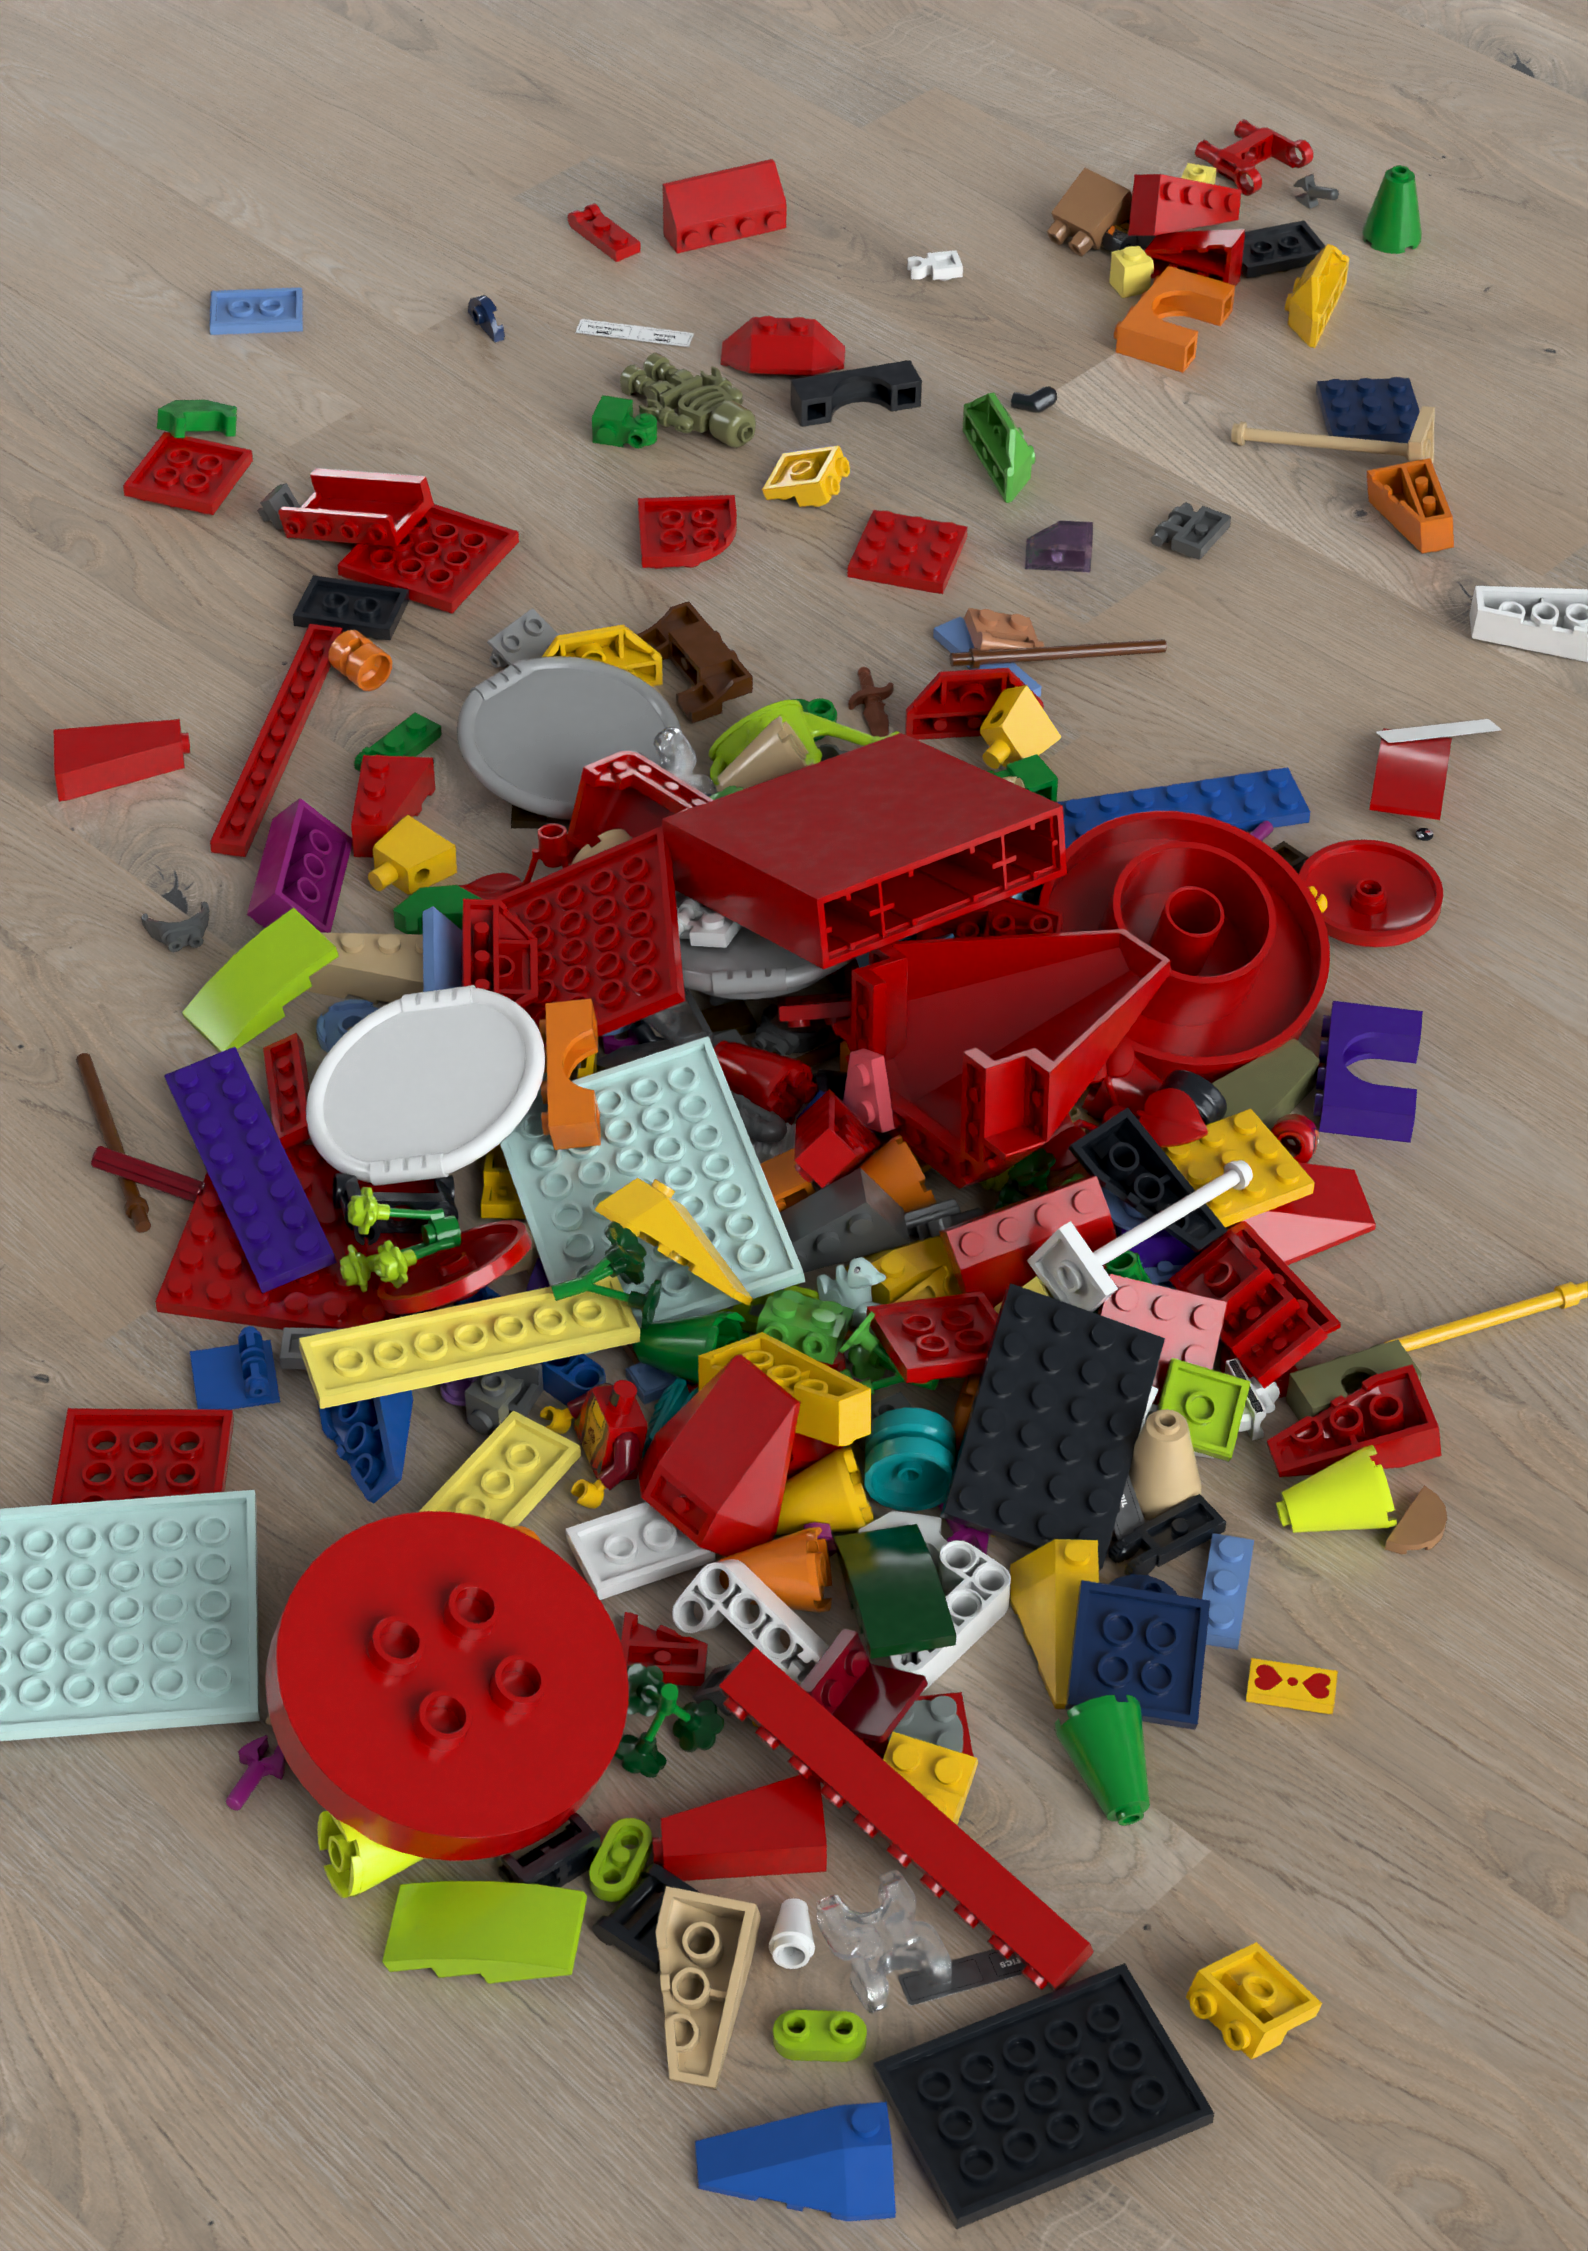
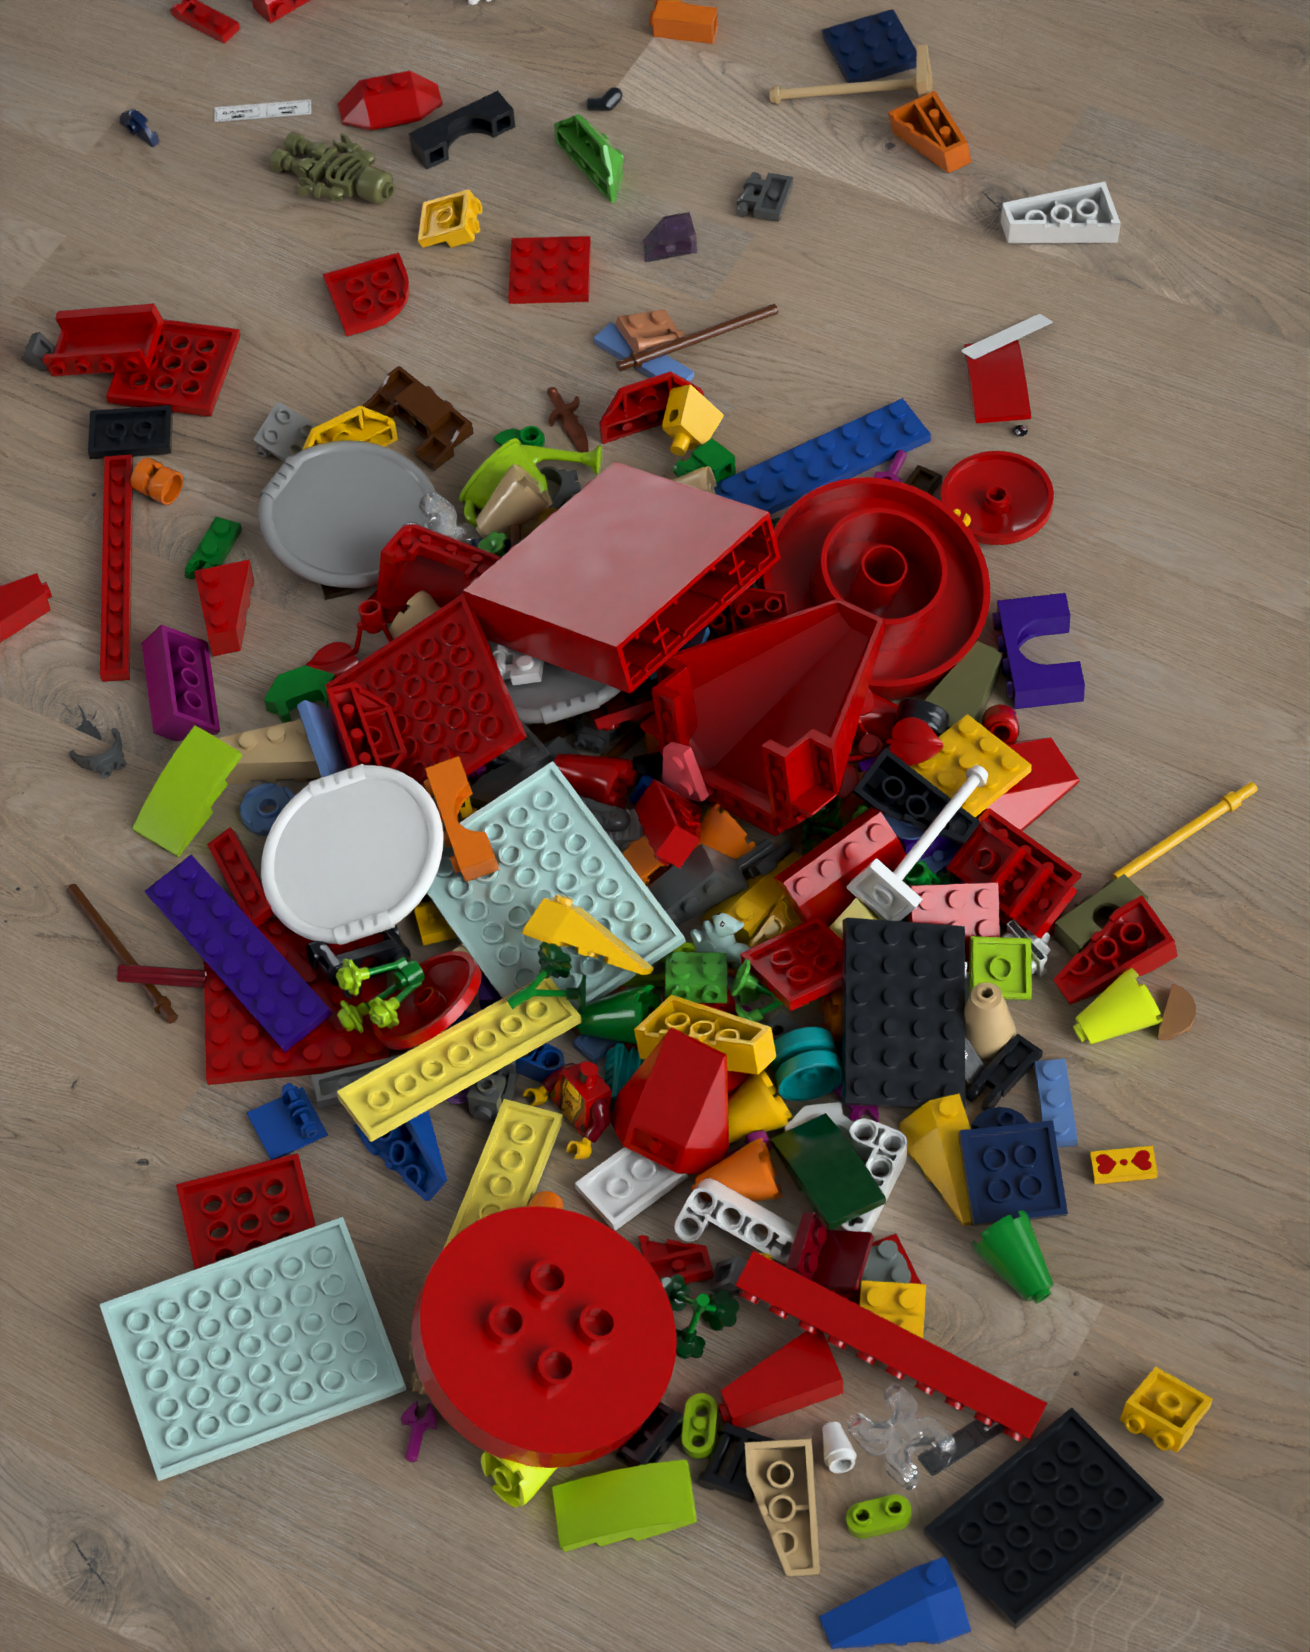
camera: 10 degrees left, 10 degrees up
yellow torso [368,815,457,895] -> none
green brick [592,395,657,448] -> none

